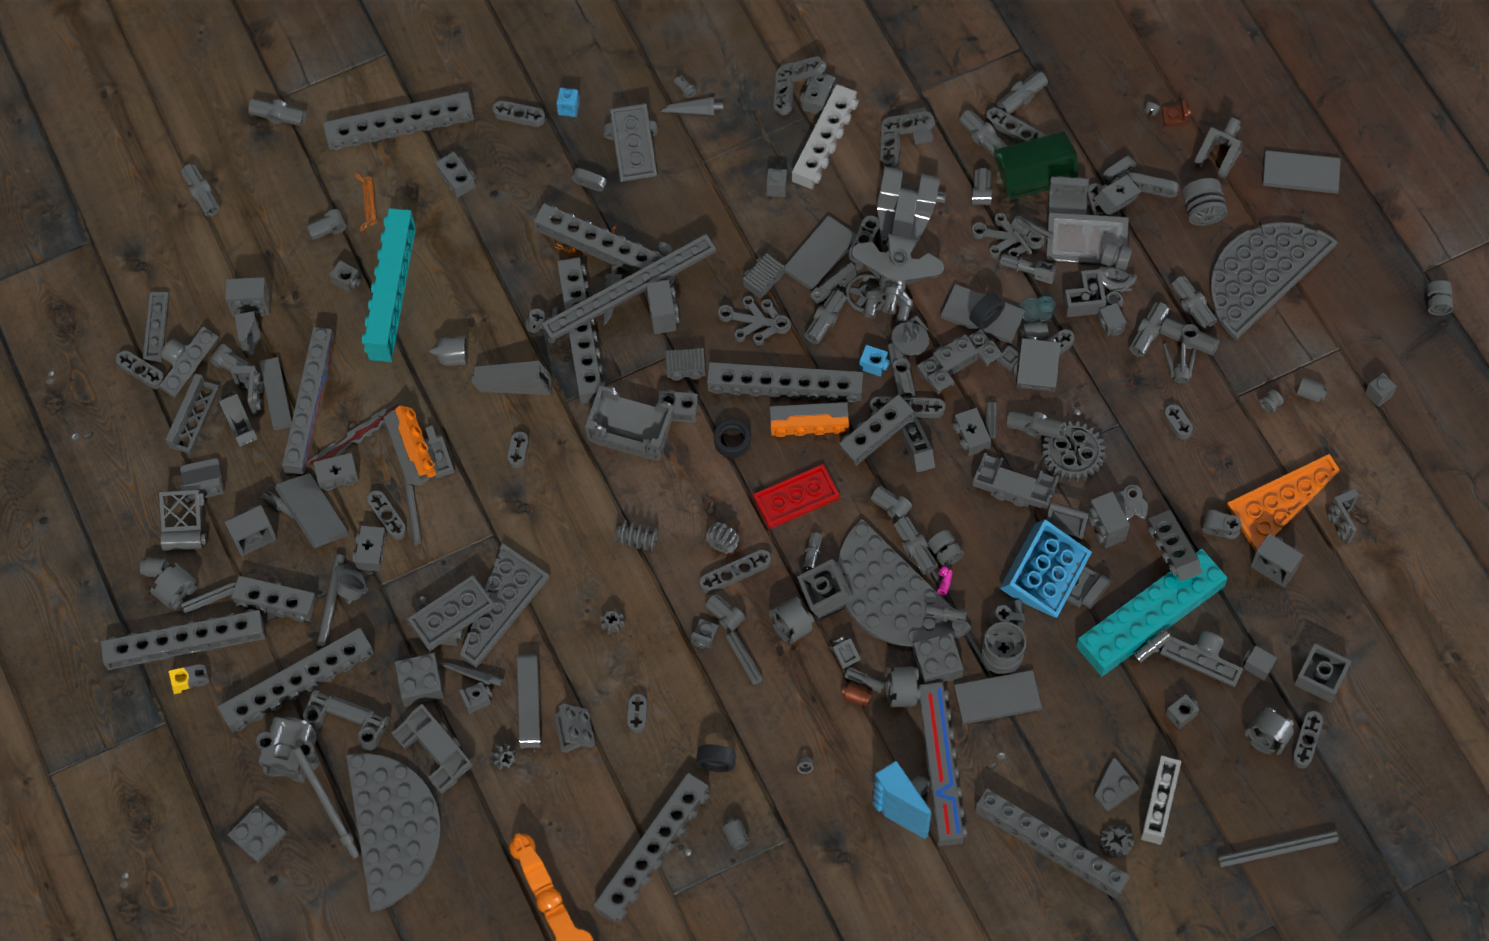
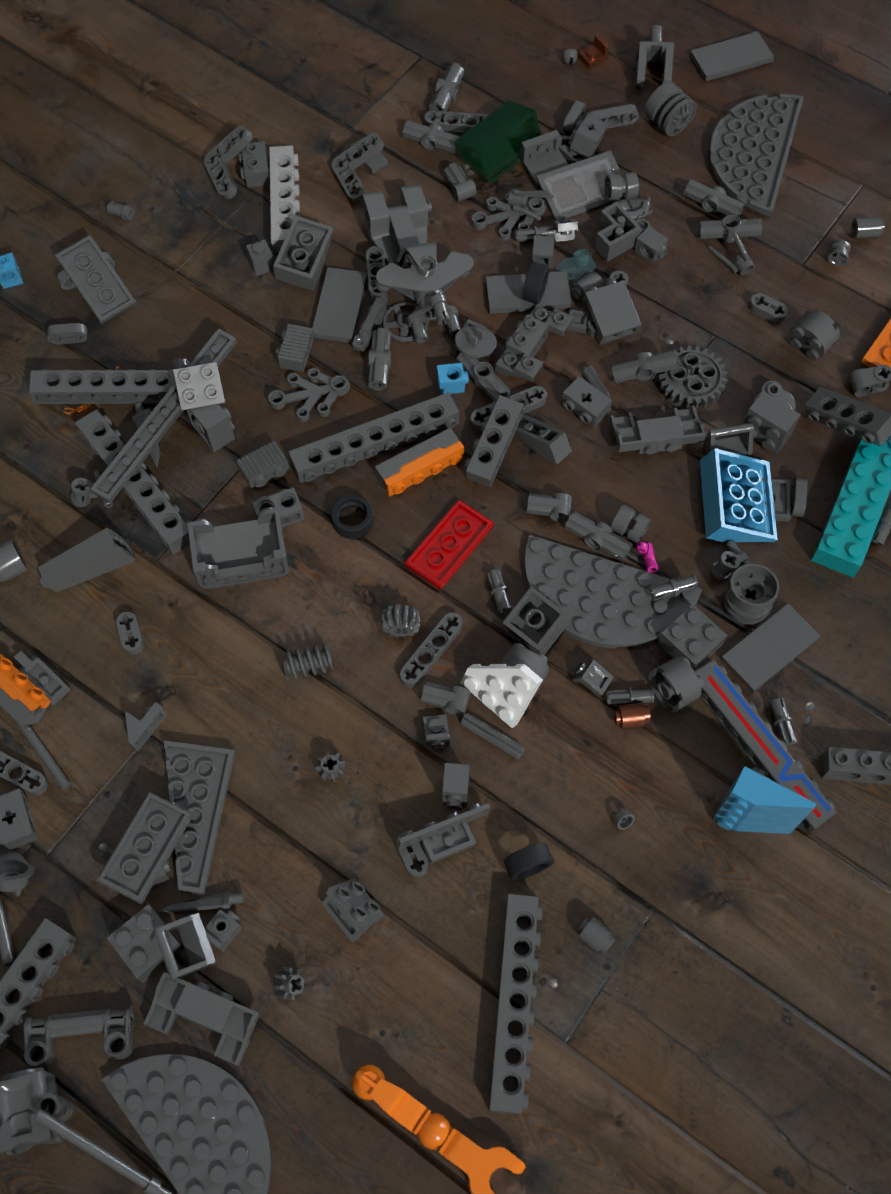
camera: 30 degrees left, 0 degrees up
dark grey beam [517,653,541,749] -> none
dark grey bar [660,97,723,116] -> none
dark grey piece [1129,302,1170,357] -> none
none -> dark grey slope [125,702,167,752]
none -> dark grey tile [154,913,216,980]
none -> light grey hinge [173,362,225,410]
none -> dark grey slope [273,215,334,291]
none -> dark grey bracket [396,803,490,864]
none -> dark grey brick [442,763,470,810]
none -> white plate [460,664,543,728]
none -> dark grey brick [532,235,554,269]
none -> dark grey axle [769,698,796,746]
none -> dark grey brick [789,310,840,361]

